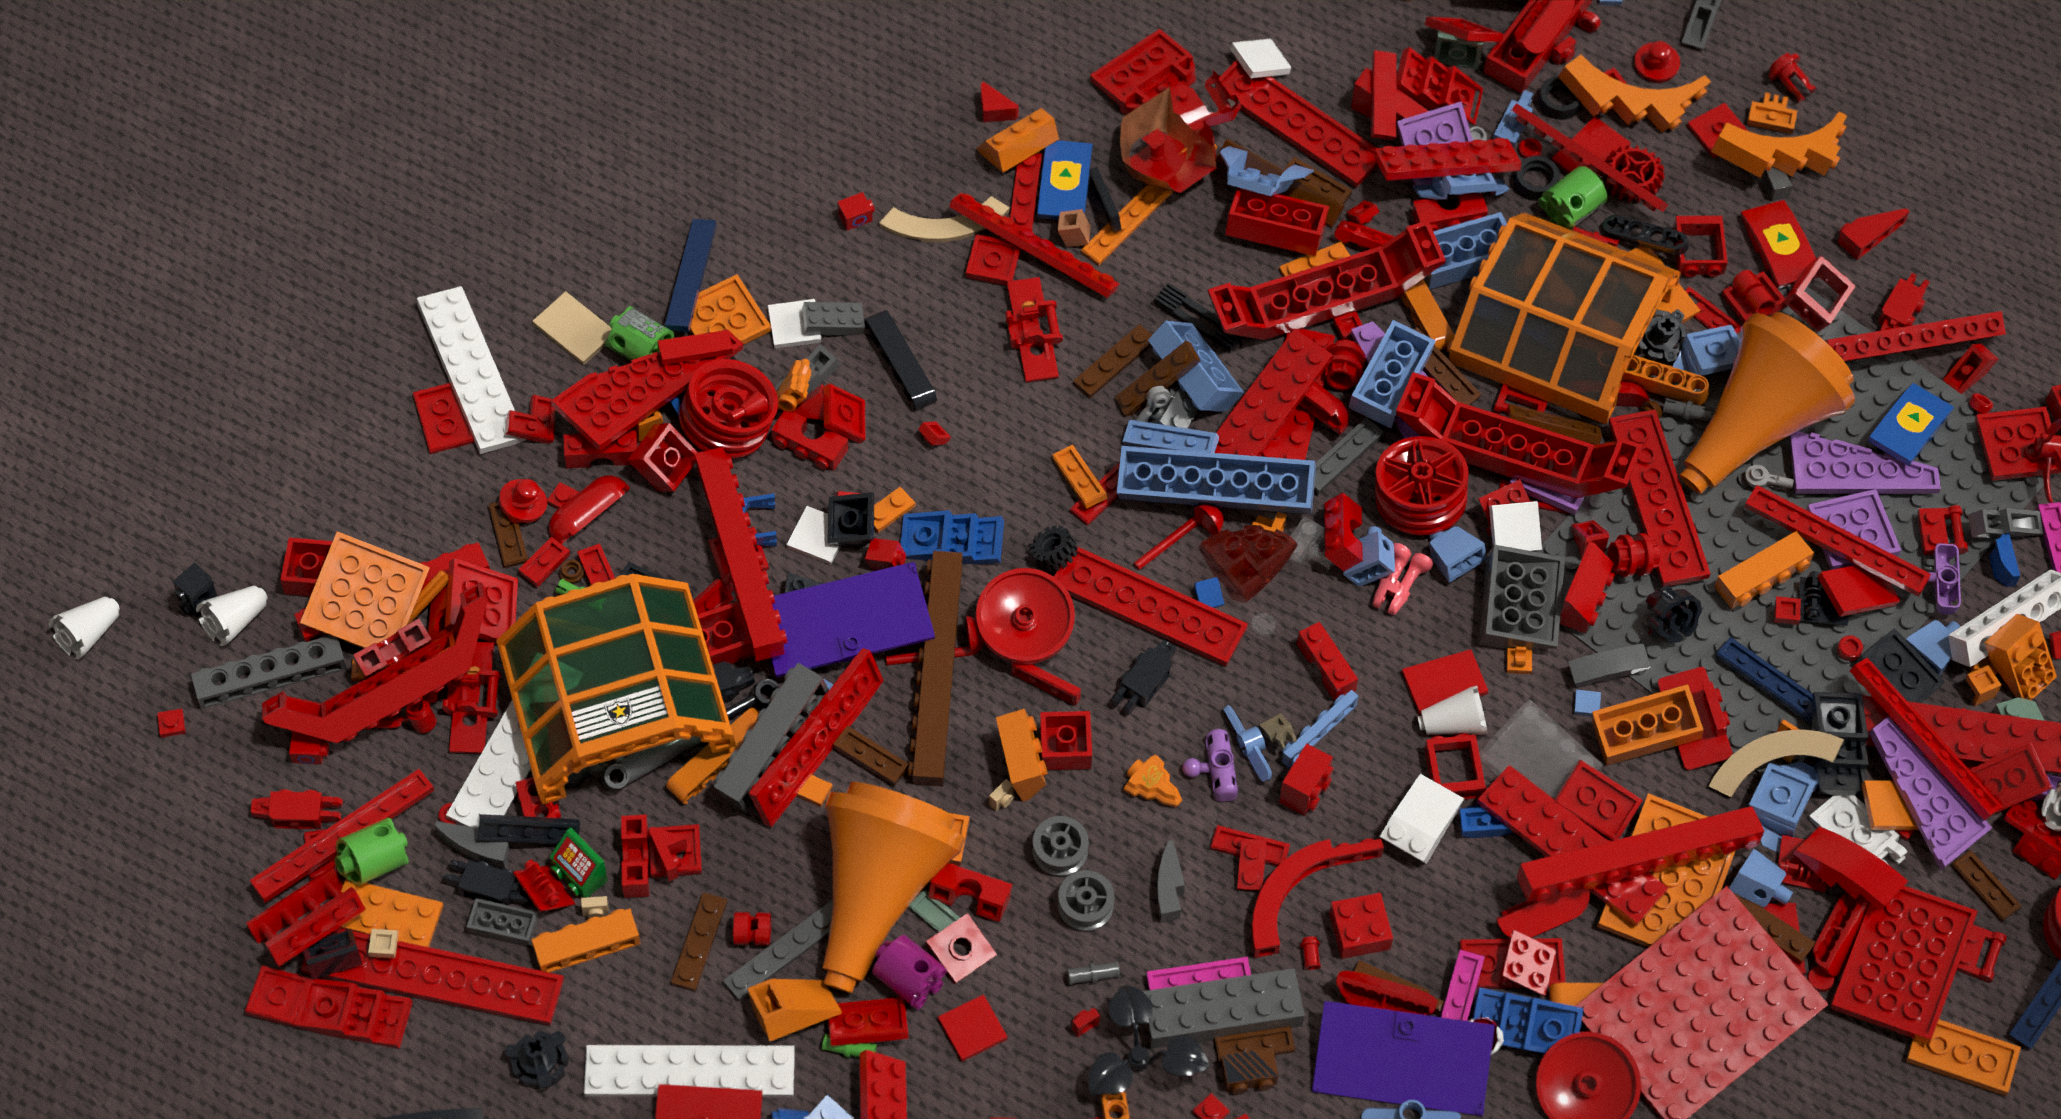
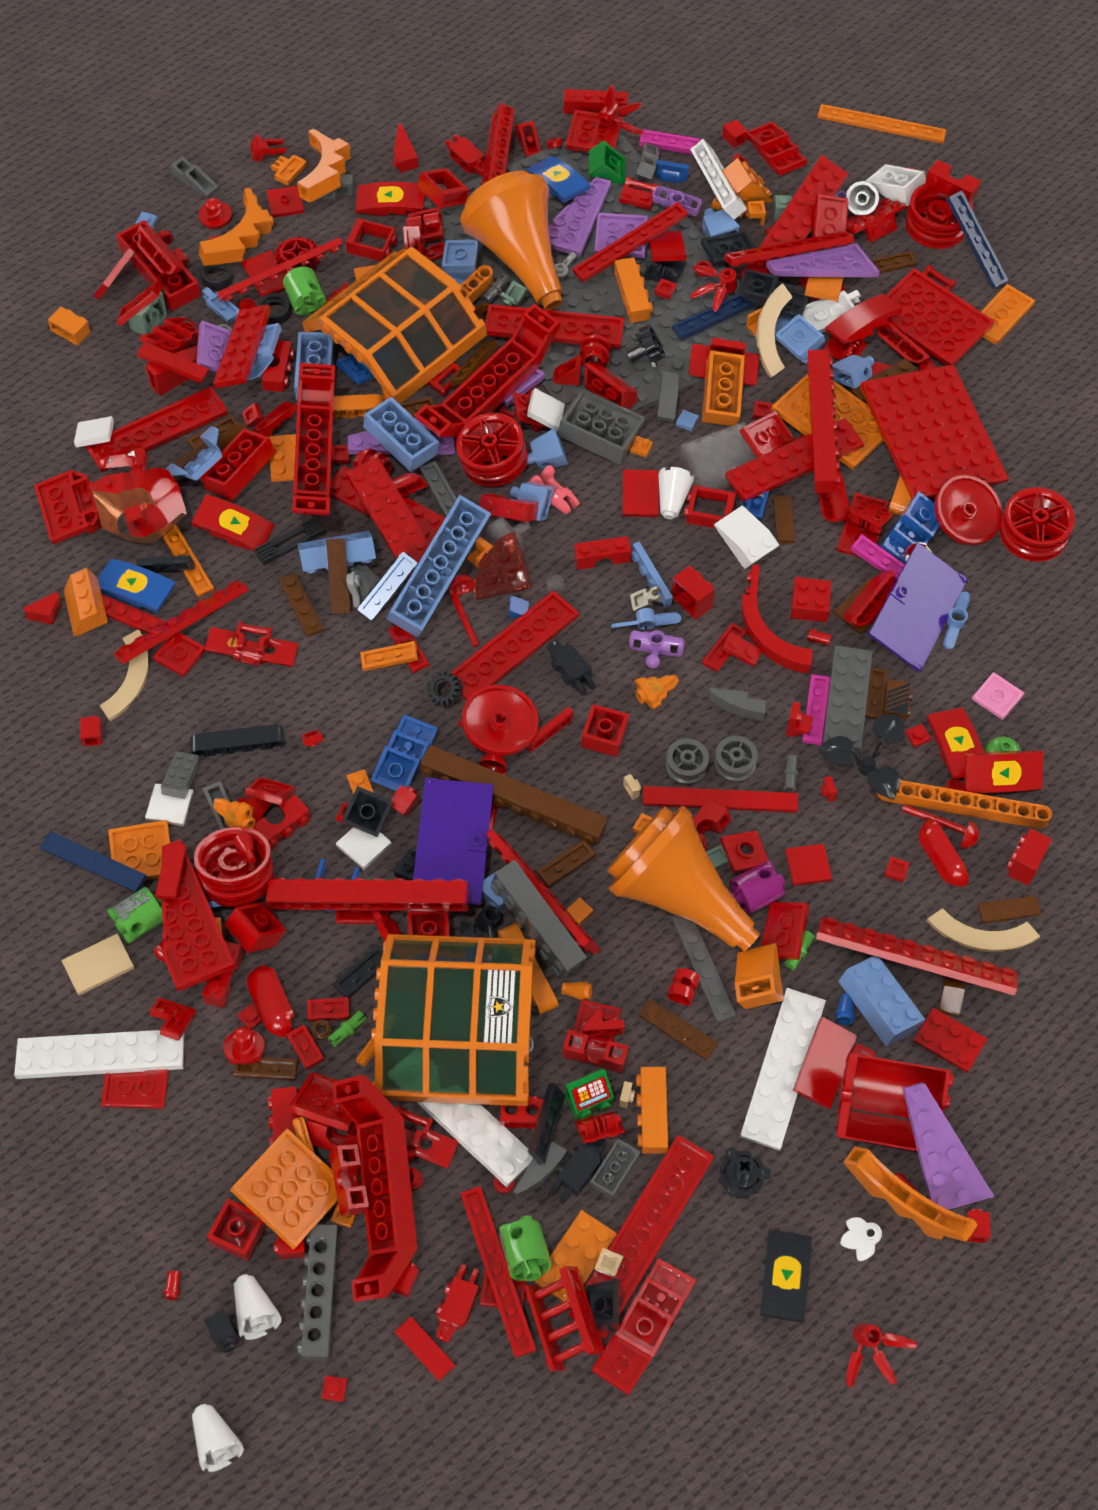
camera: 70 degrees left, 0 degrees up
orange slope [996,709,1048,801] -> none
nougat brick [1058,209,1091,247] -> none
black beam [1603,215,1689,255] -> none
none -> red pin [163,1270,181,1300]
none -> red slope [192,494,275,551]
none -> red tile [395,1317,455,1382]
none -> red slope [403,225,425,256]
none -> sand green bracket [500,281,529,307]
none -> orange cone [561,981,592,1000]
none -> green slope [588,140,626,184]
none -> red tile [643,786,798,813]
none -> red plant [690,265,737,312]
none -> red plate [753,401,772,420]
none -> reddish brown tile [773,496,795,543]
none -> red slope [785,702,813,737]

